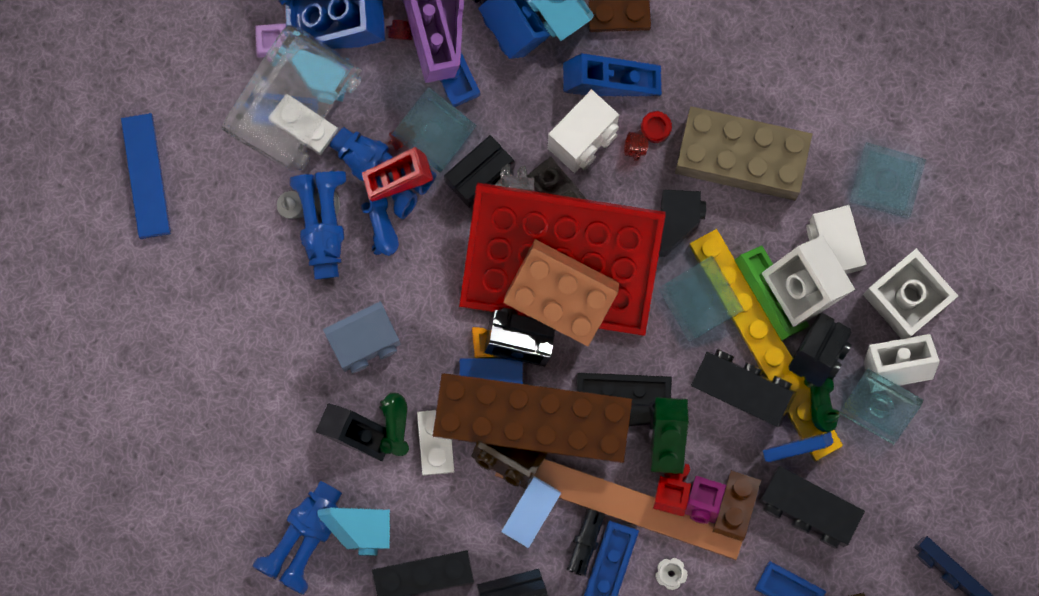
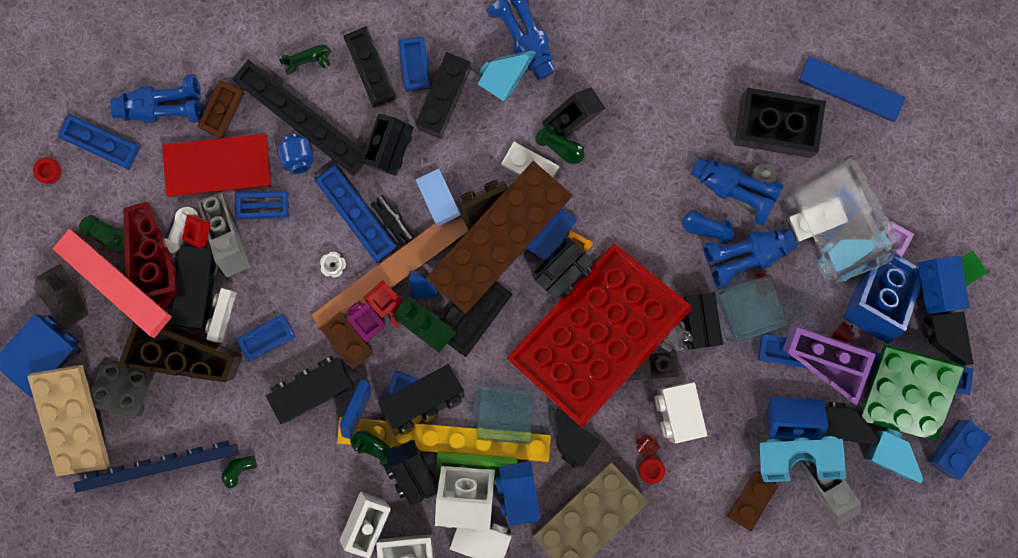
camera: 125 degrees right, 5 degrees up
sand blue slope [323,301,401,373] -> none
red slope [362,147,433,202] -> none
nougat brick [503,239,619,346] -> none
blue slope [563,53,662,96] -> none
clear light blue tile [839,368,924,445] -> none
none -> dark green arm [221,455,257,488]
none -> blue tile [386,370,419,396]
none -> blue tile [409,271,438,298]
none -> blue brick [496,461,541,526]
none -> black brick [734,88,826,158]

